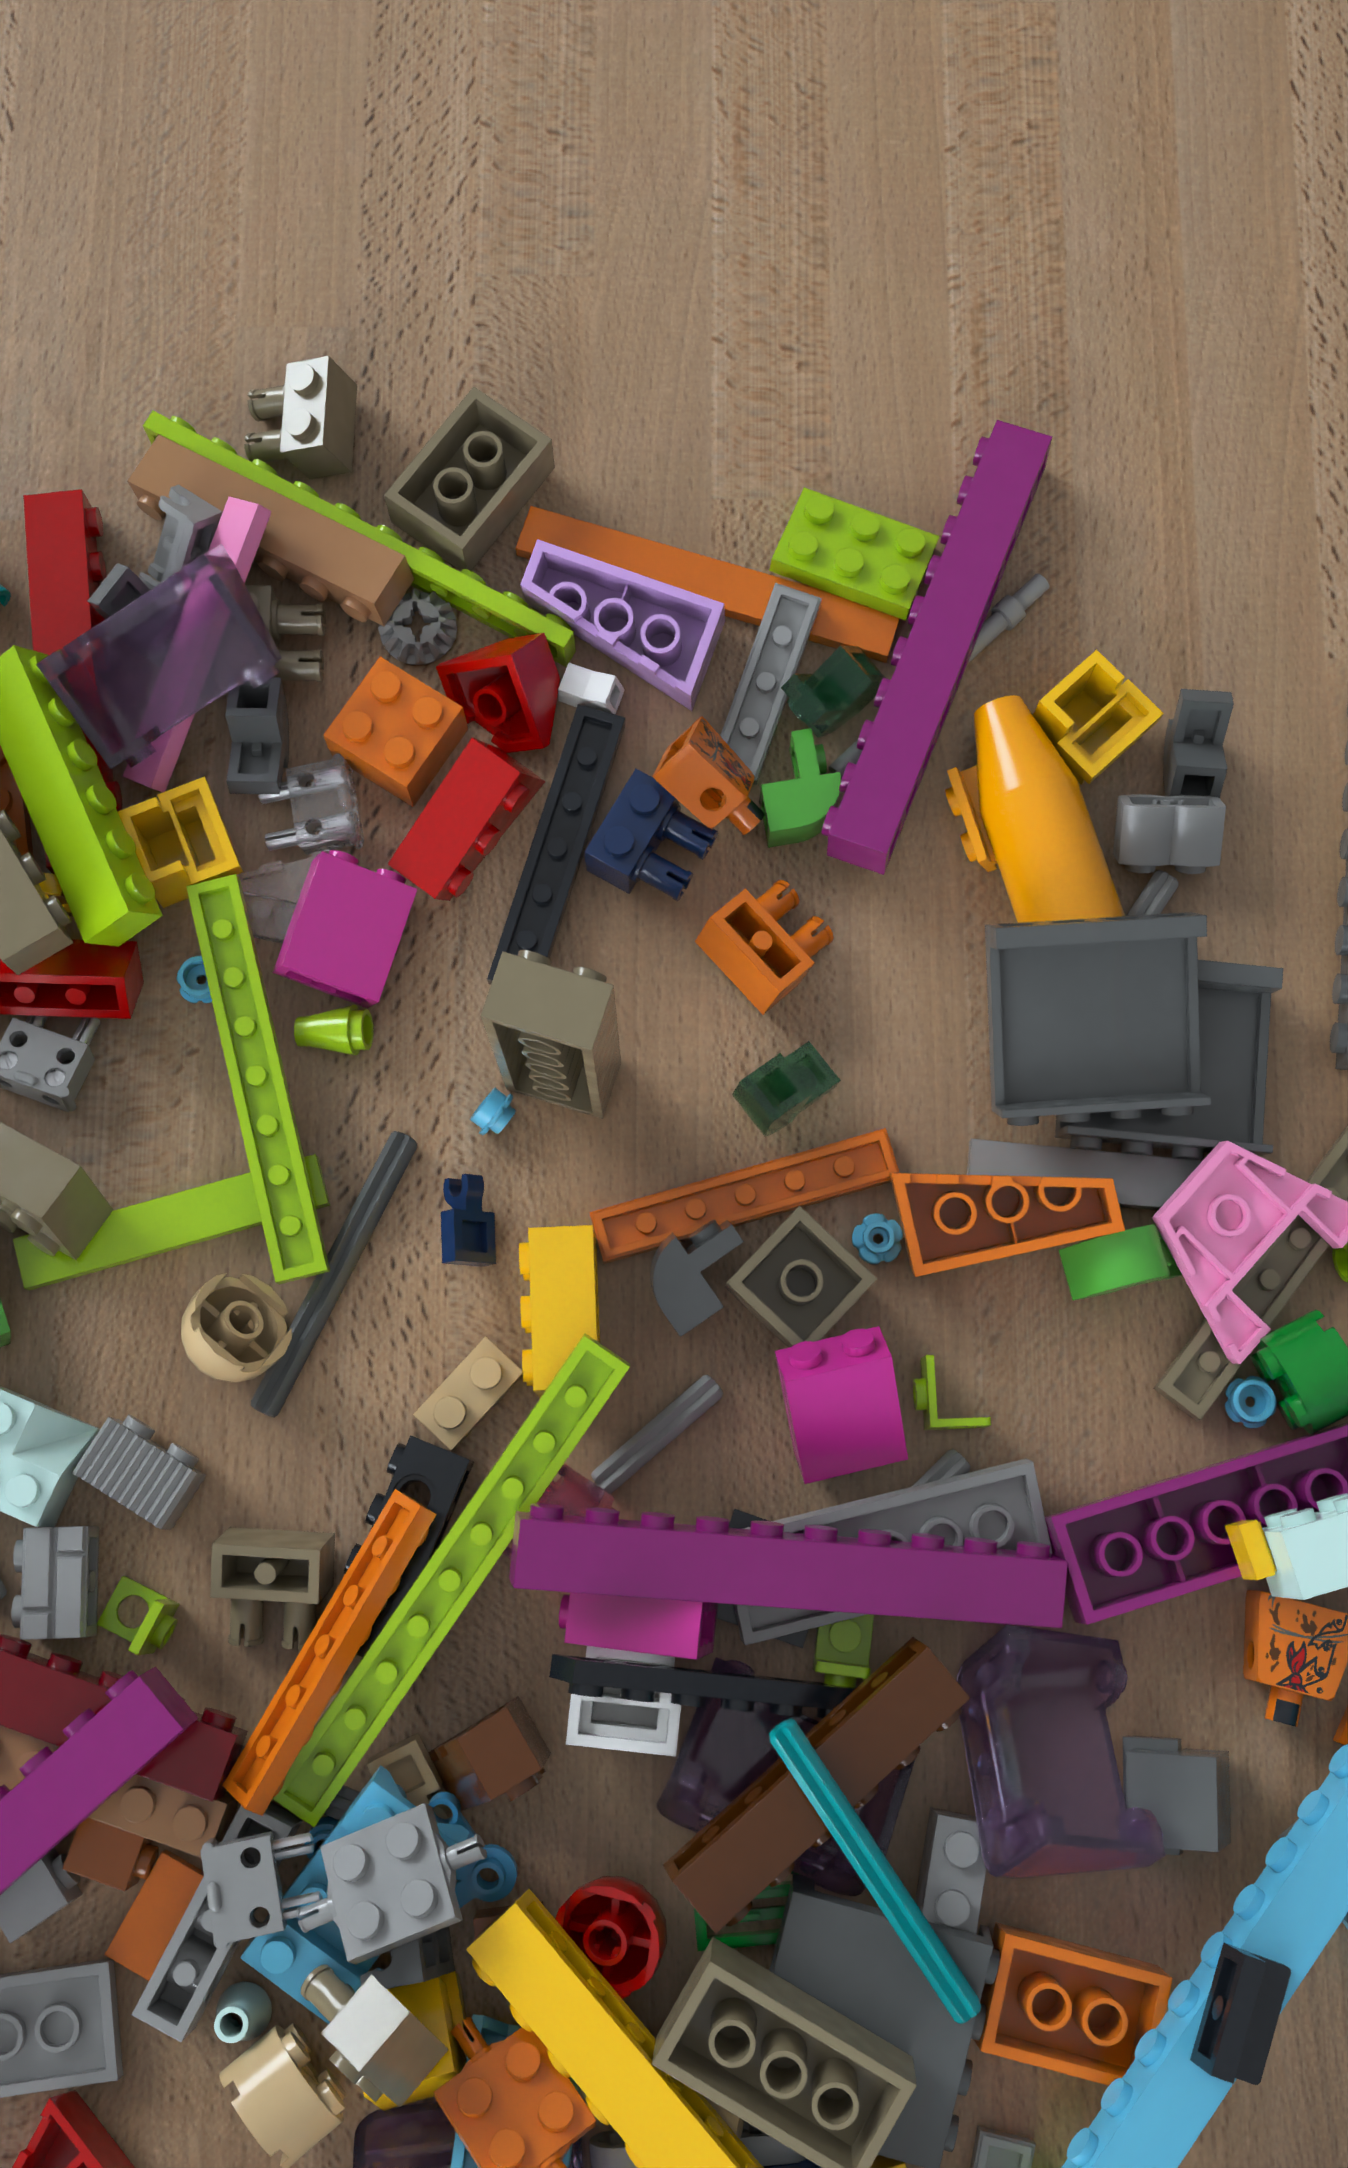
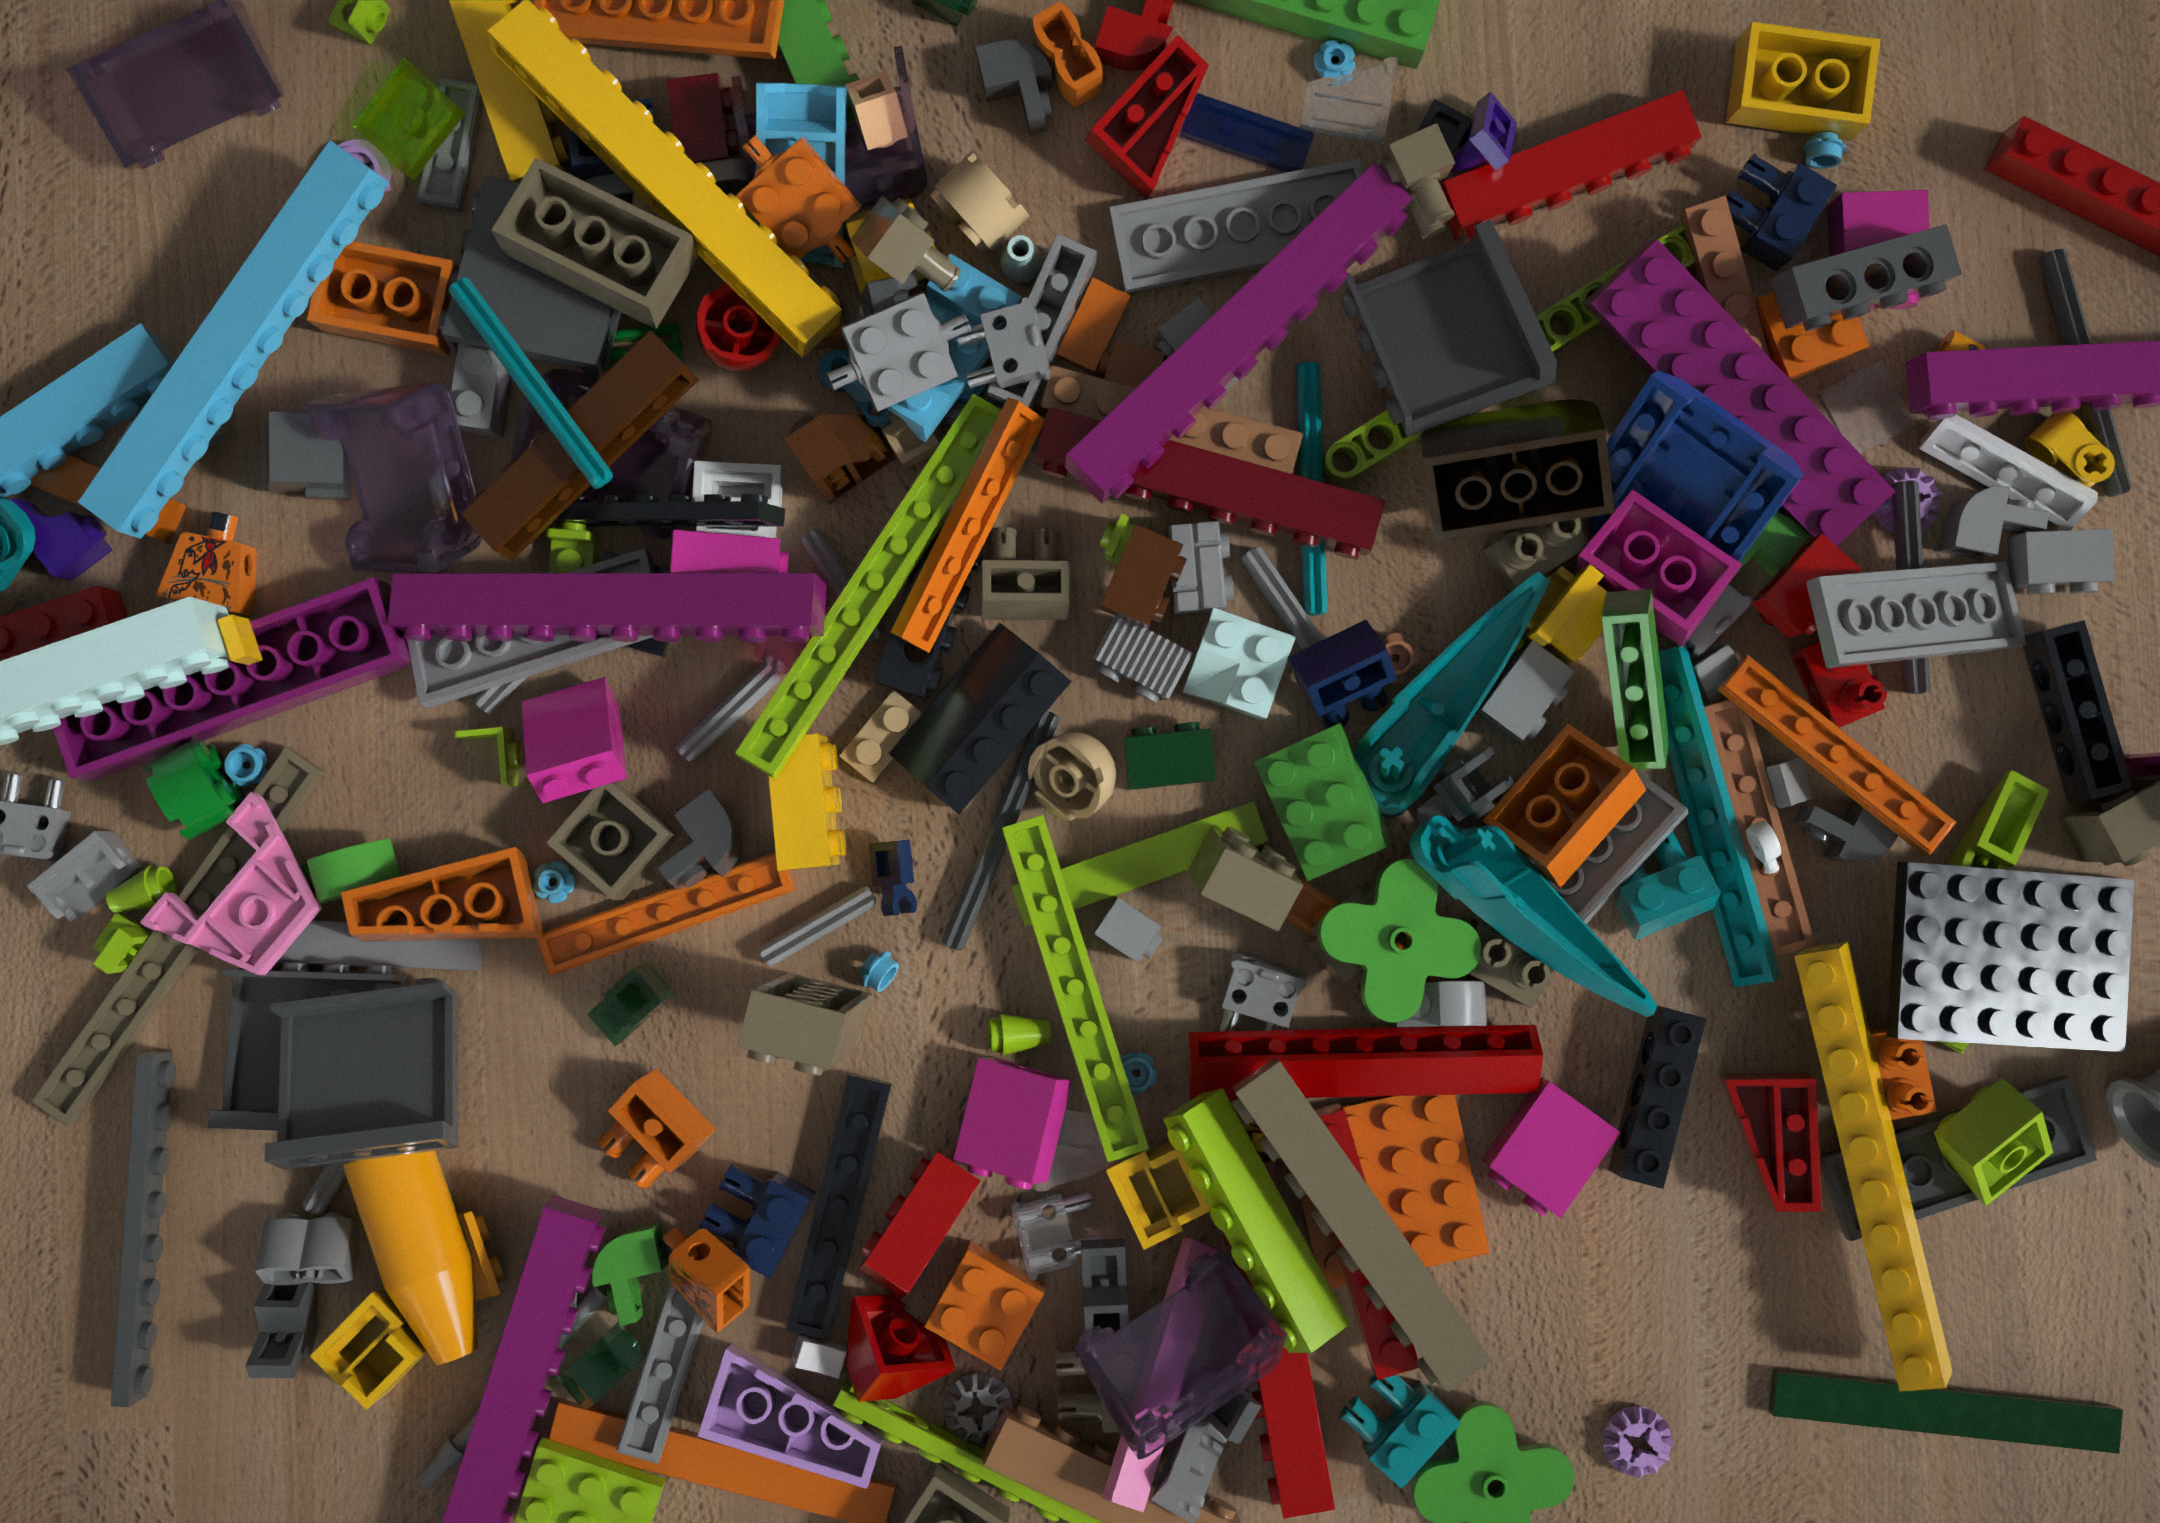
camera: 175 degrees right, 10 degrees up
black panel [1190,1943,1291,2085] -> none
none -> light grey axle [759,886,877,966]
none -> light grey axle [801,529,885,644]
none -> black slope [888,622,1072,814]
none -> light grey brick [1094,897,1163,963]
none -> reddish brown brick [1100,524,1187,629]
none -> dark green brick [1123,722,1216,790]

